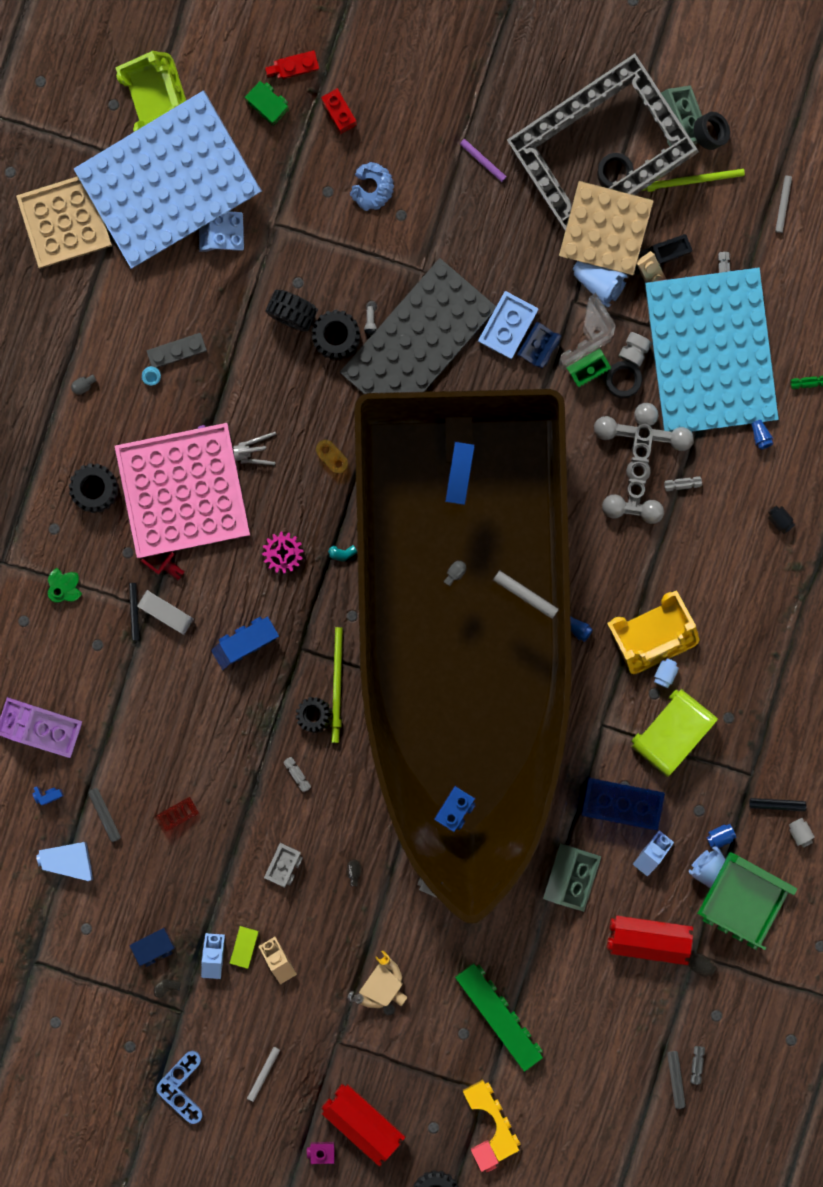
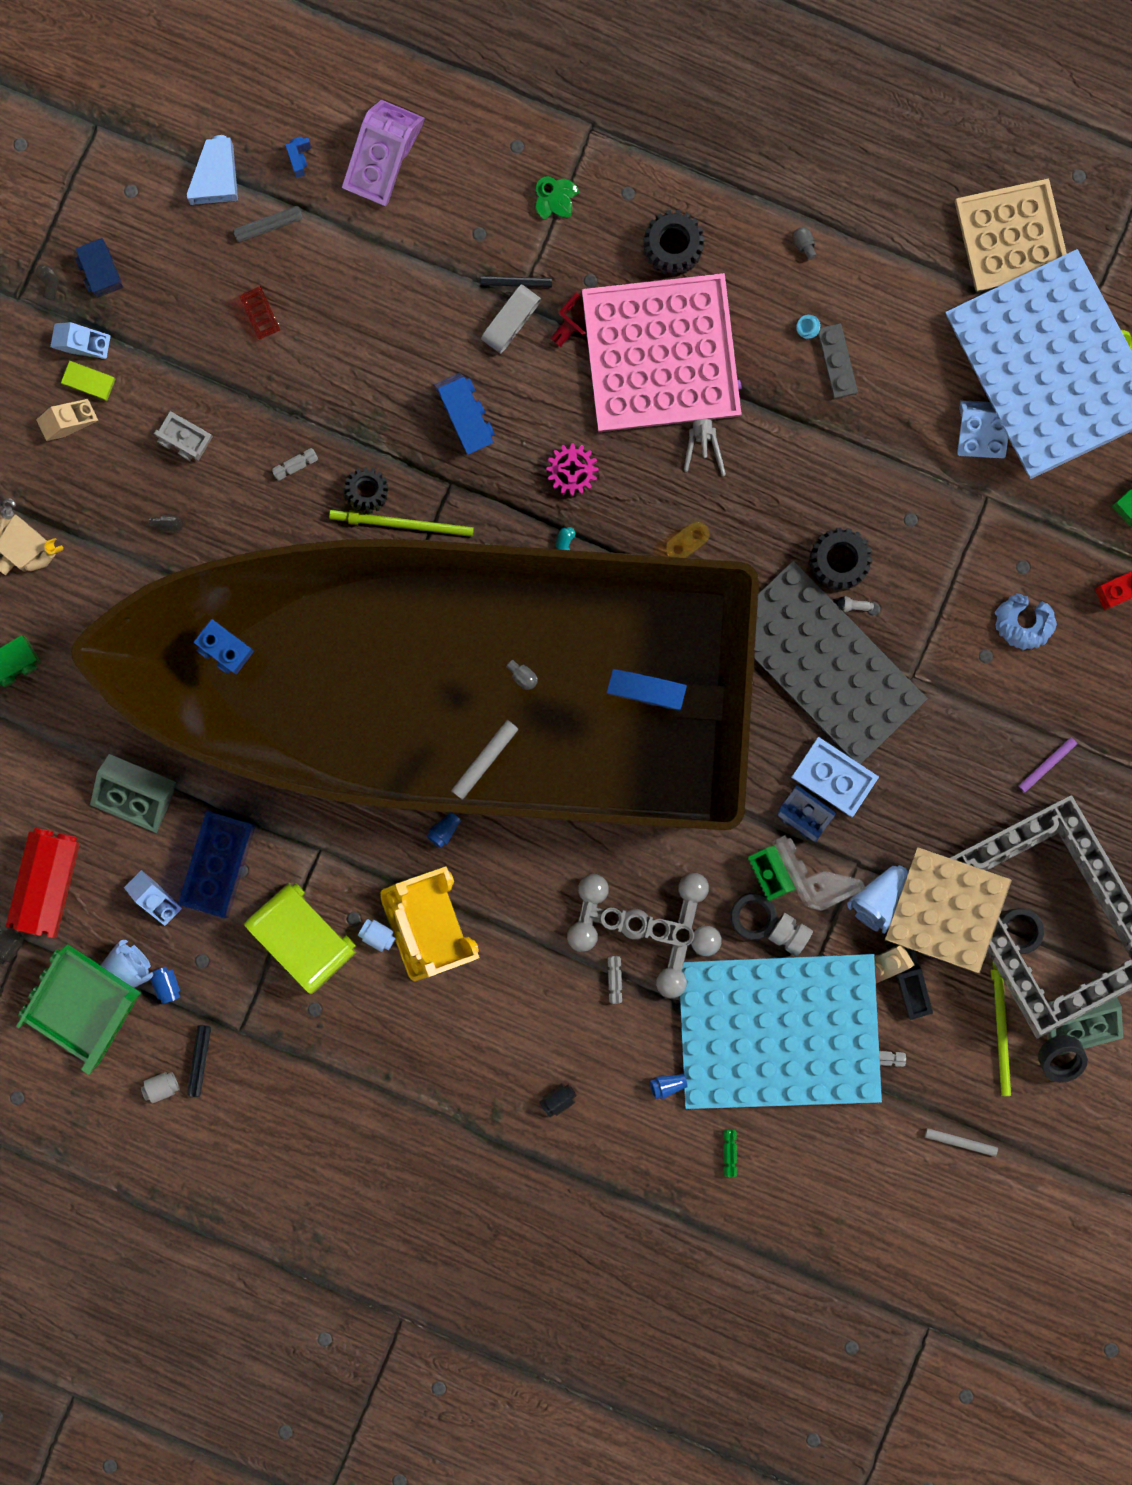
camera: 90 degrees right, 0 degrees up
black tyre [265,290,318,331] -> none

